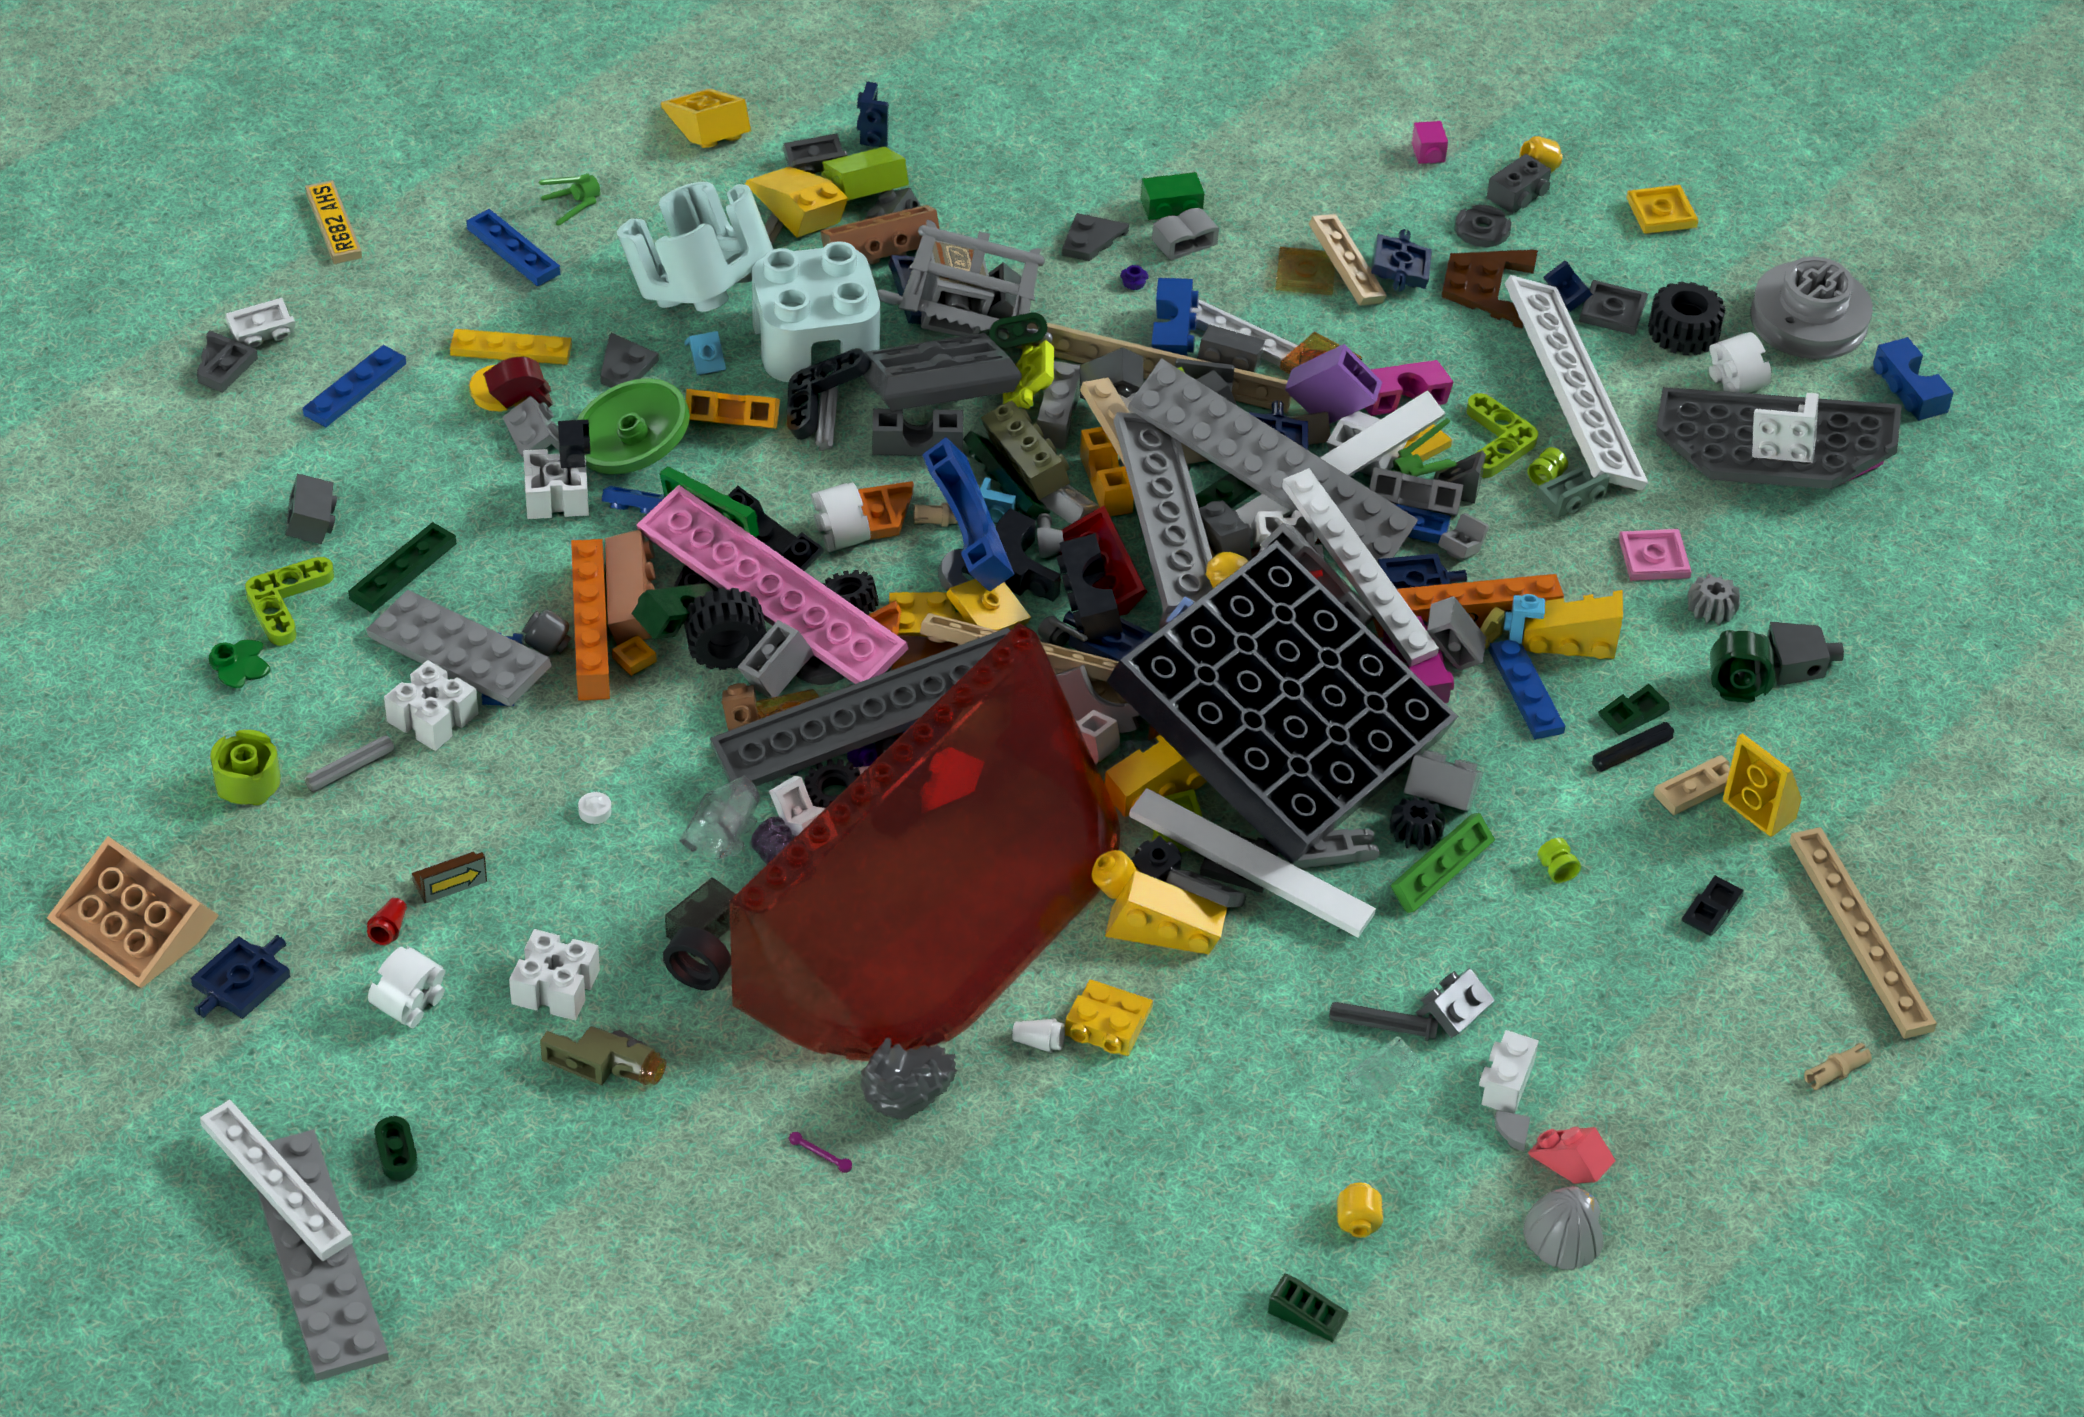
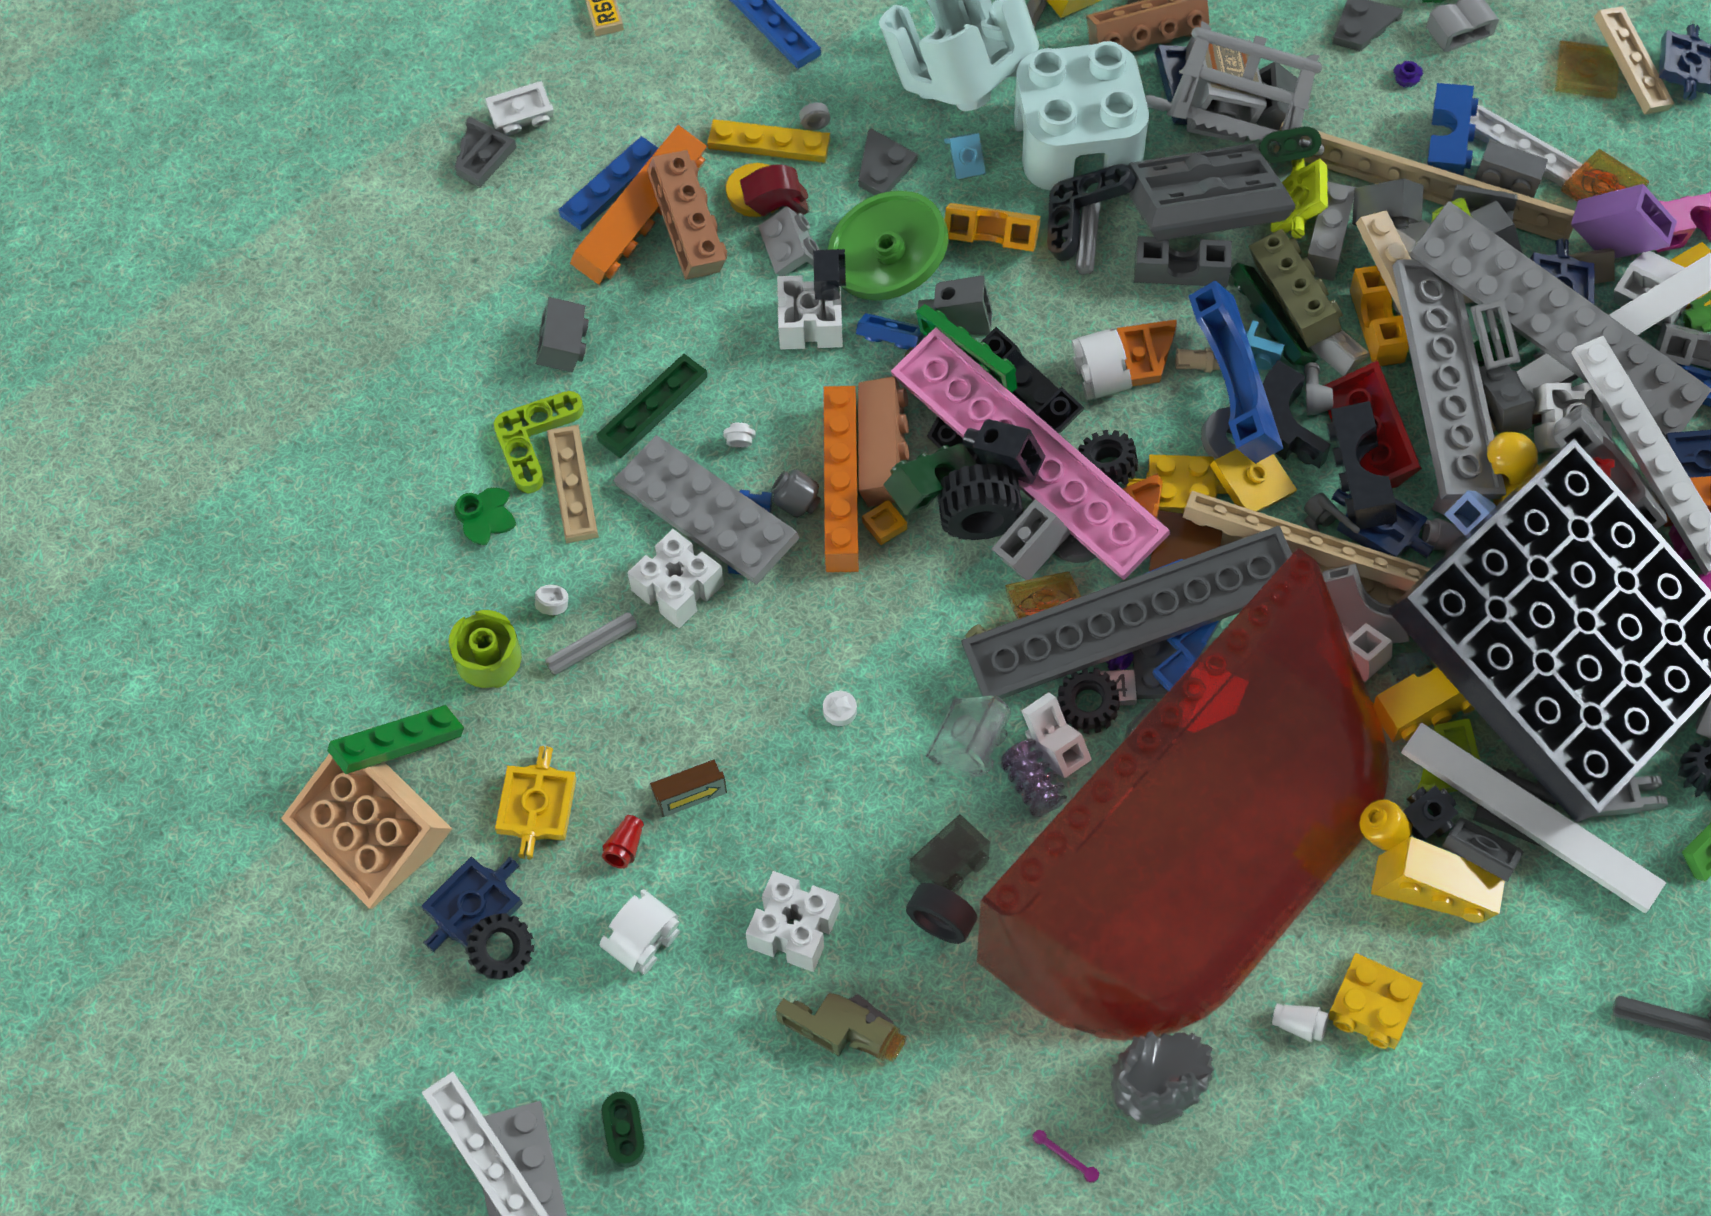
camera: 10 degrees right, 15 degrees up
medium nougat bracket [722,683,759,731] -> none
none -> green plate [327,705,464,775]
none -> black tyre [465,913,534,979]
none -> yellow plate [495,746,577,860]
none -> white tile [534,585,568,615]
none -> tan tile [547,425,599,543]
none -> orange brick [569,125,707,285]
none -> nougat brick [647,150,727,280]
none -> white plate [723,423,756,447]
none -> light grey tile [799,103,830,131]
none -> dark grey torso [918,275,992,335]
none -> black torso [963,419,1046,485]
none -> light grey tile [1471,298,1521,370]

